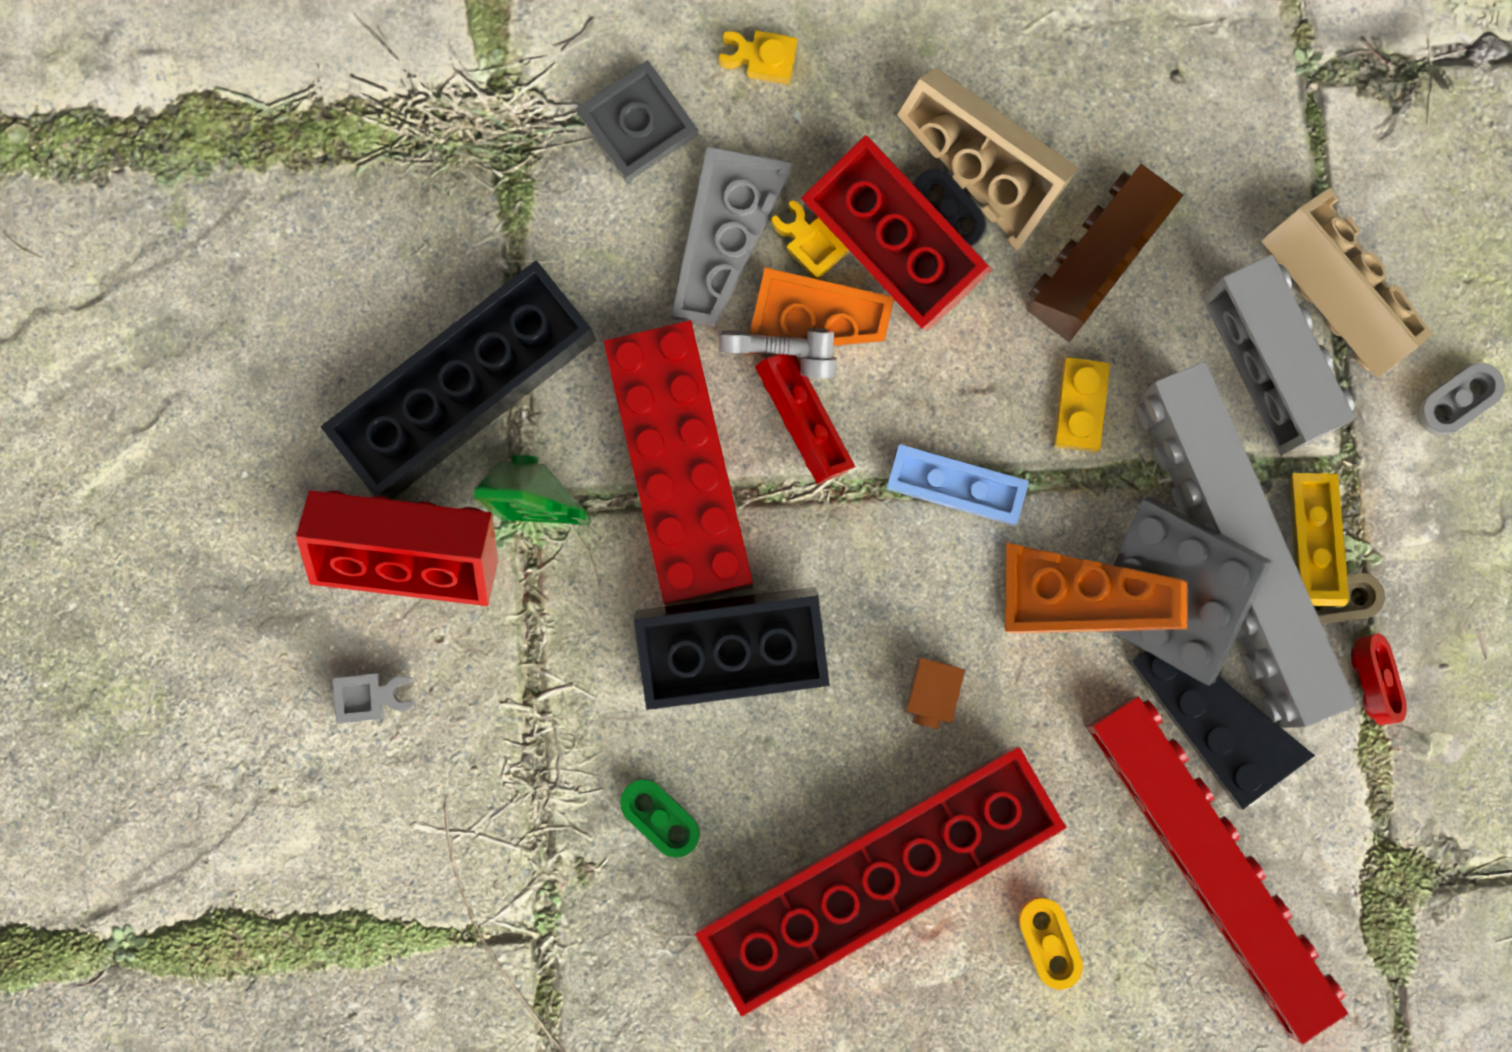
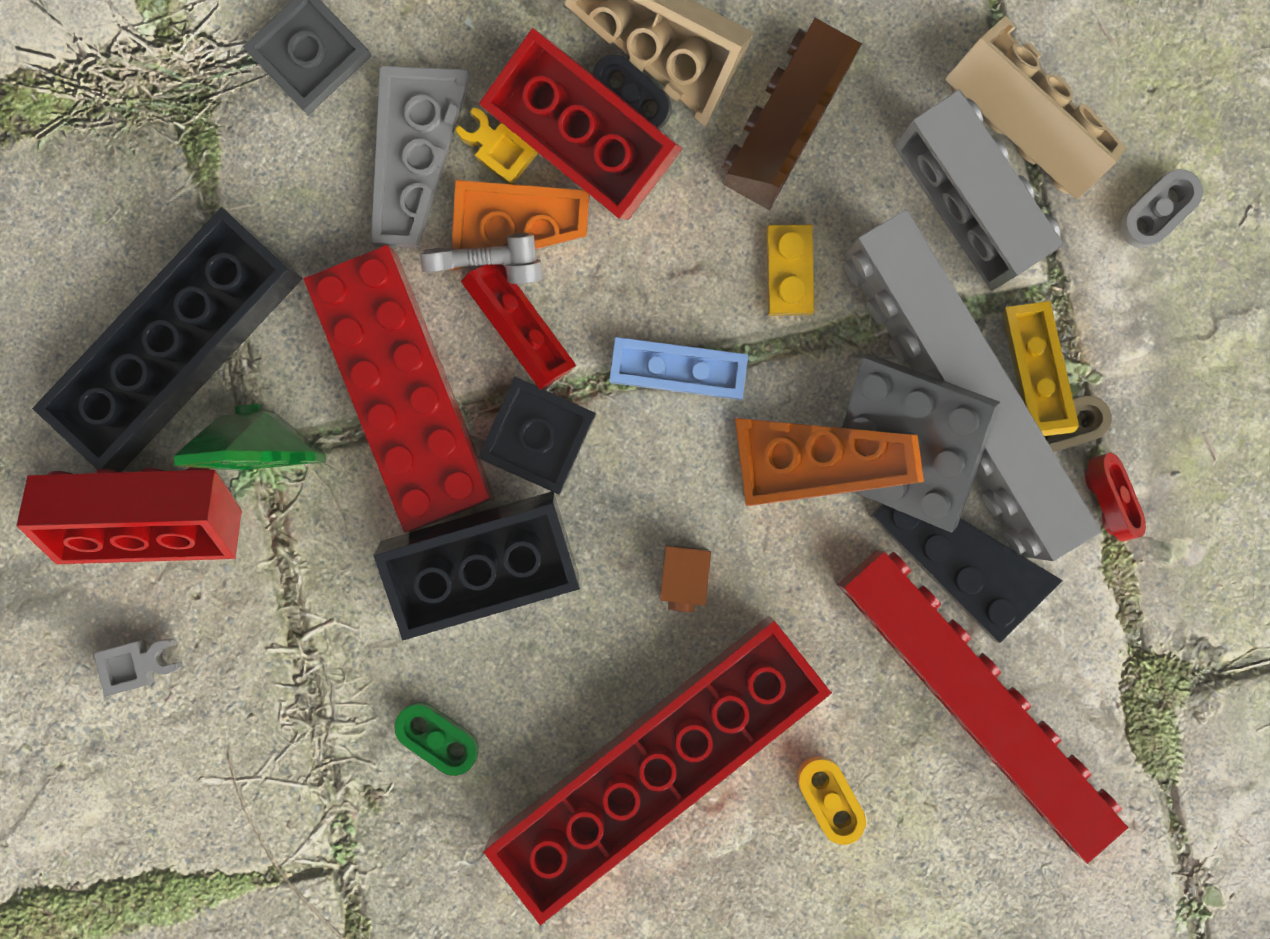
camera: 10 degrees left, 5 degrees up
none -> black plate [478,376,597,495]

